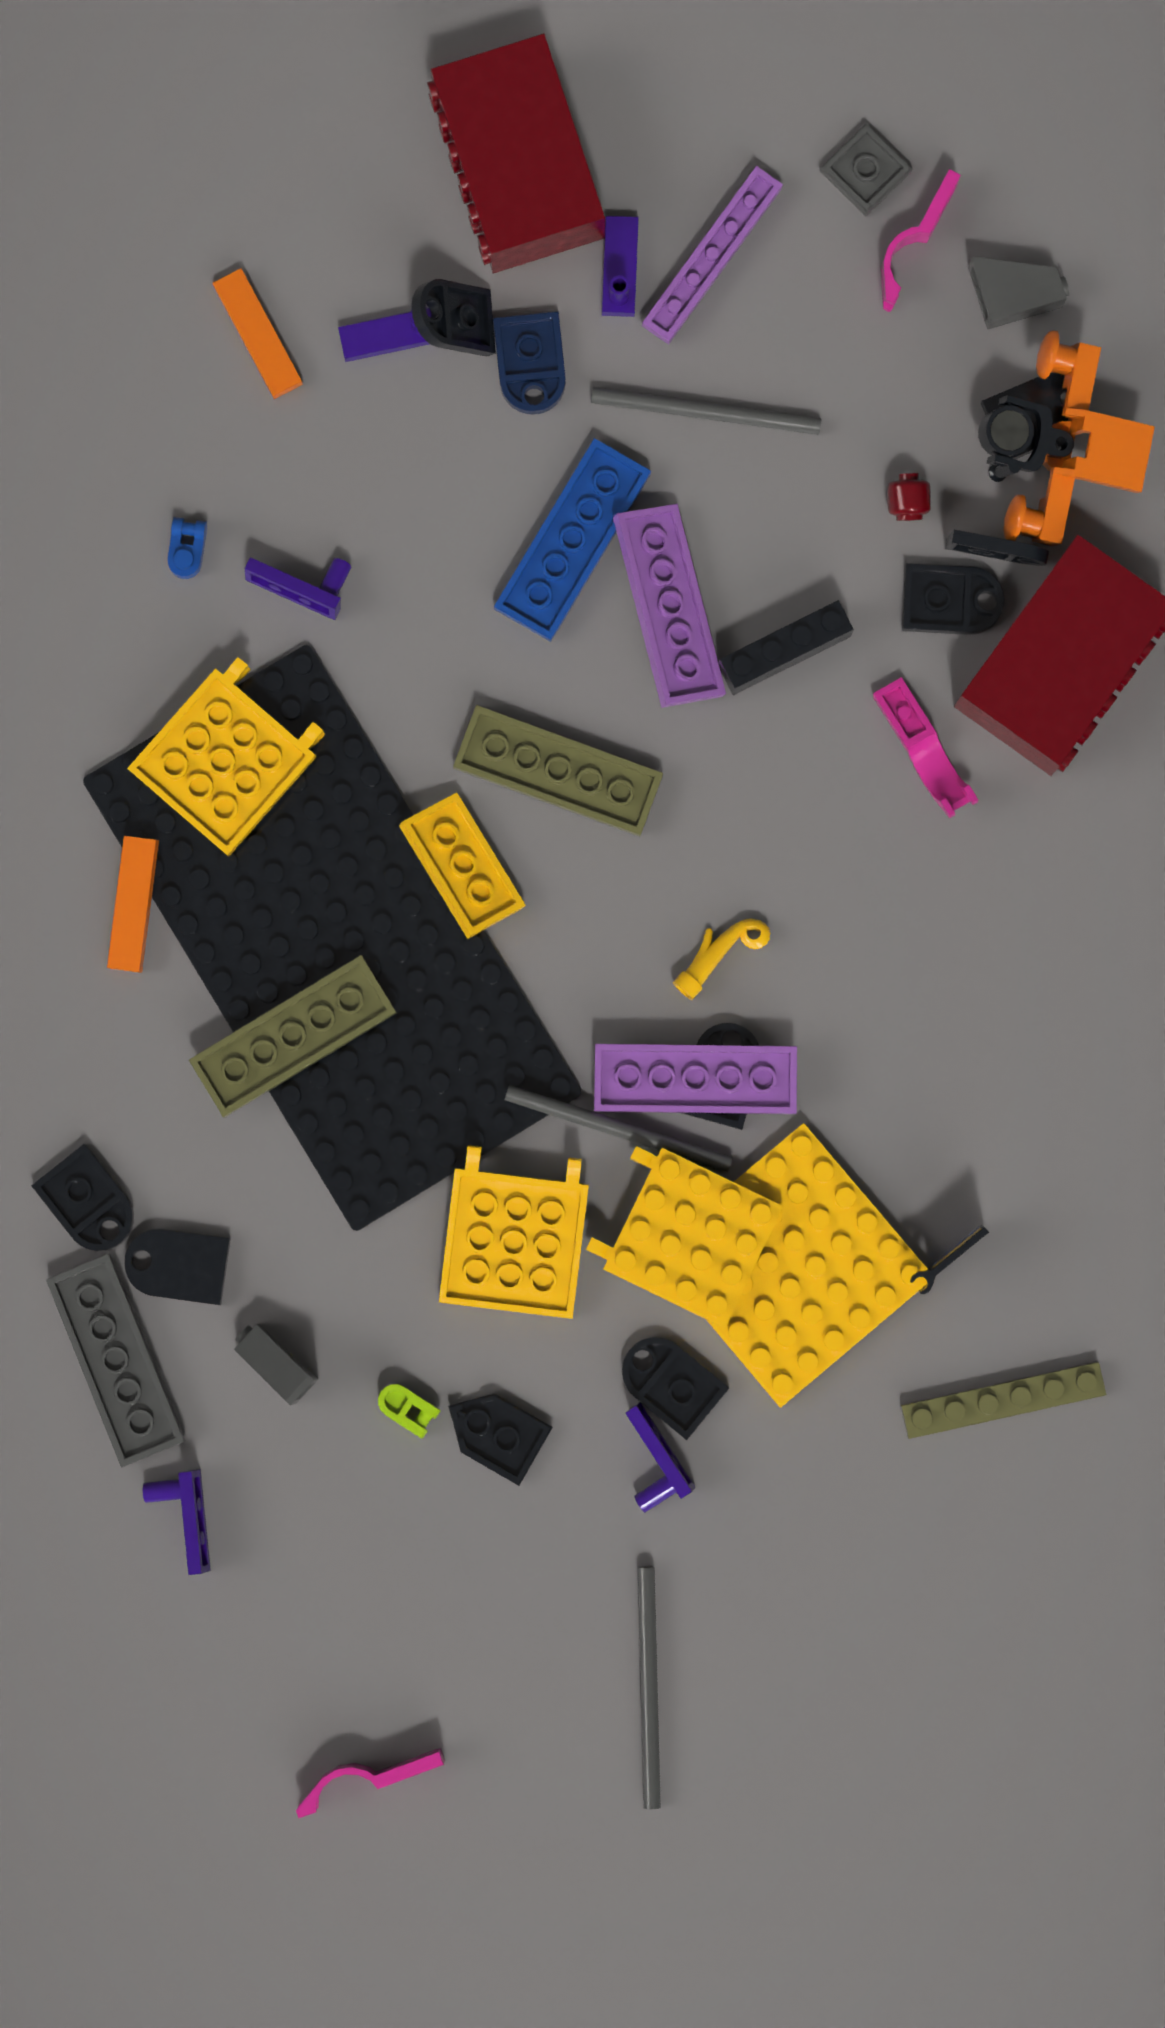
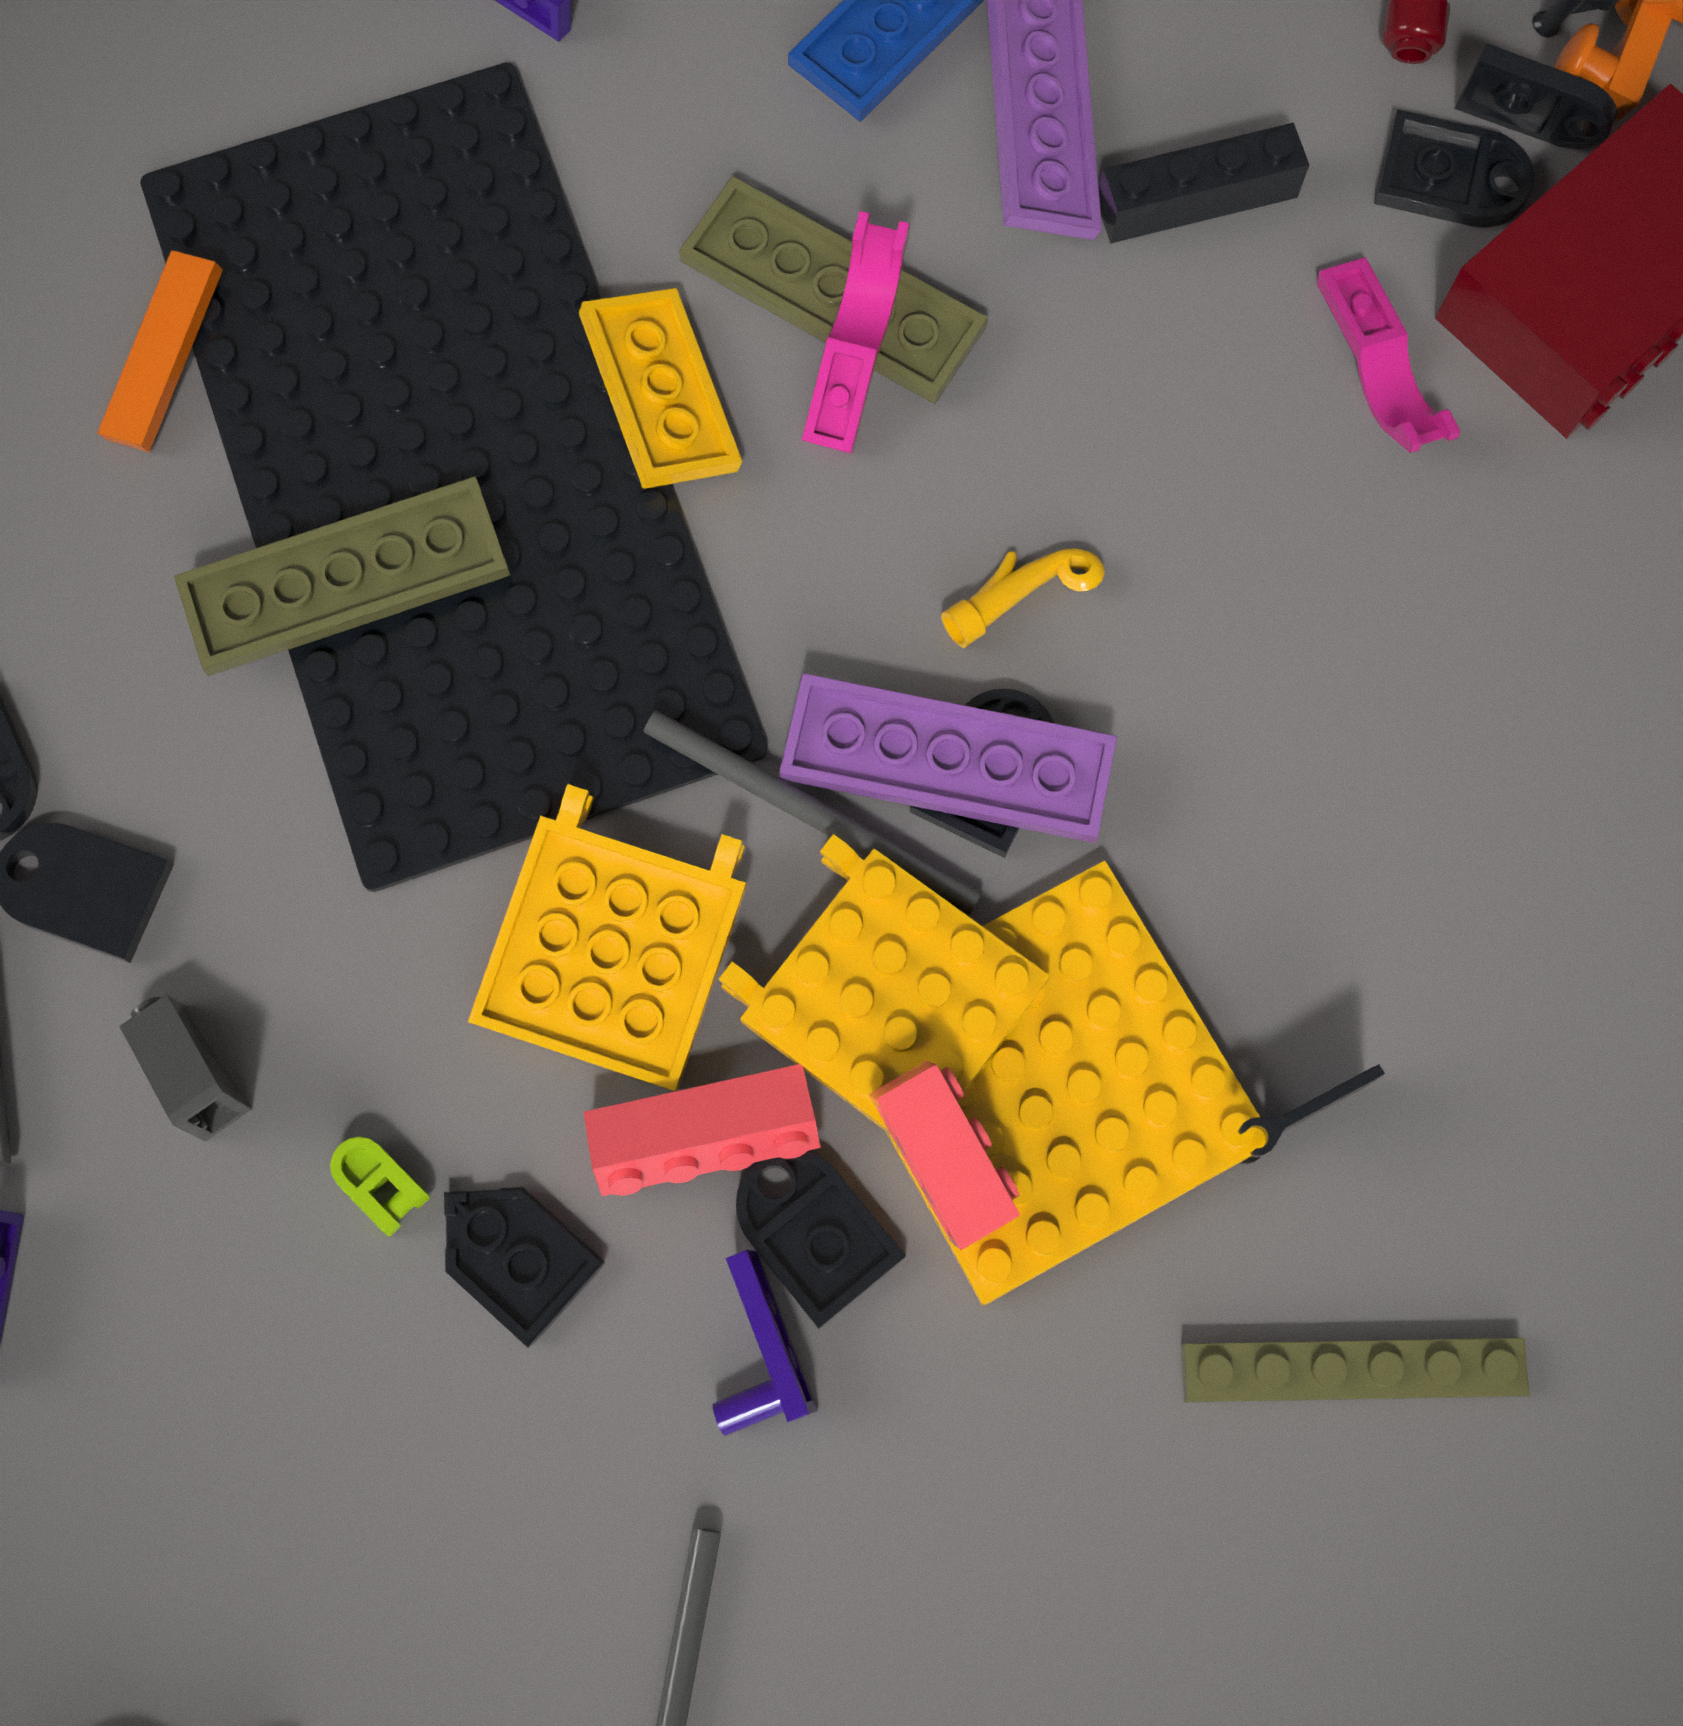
camera: 10 degrees right, 10 degrees down
yellow plate [127,657,325,857] -> none
none -> coral brick [583,1064,820,1196]
none -> dark pink piece [802,211,910,454]
none -> coral brick [868,1061,1020,1250]

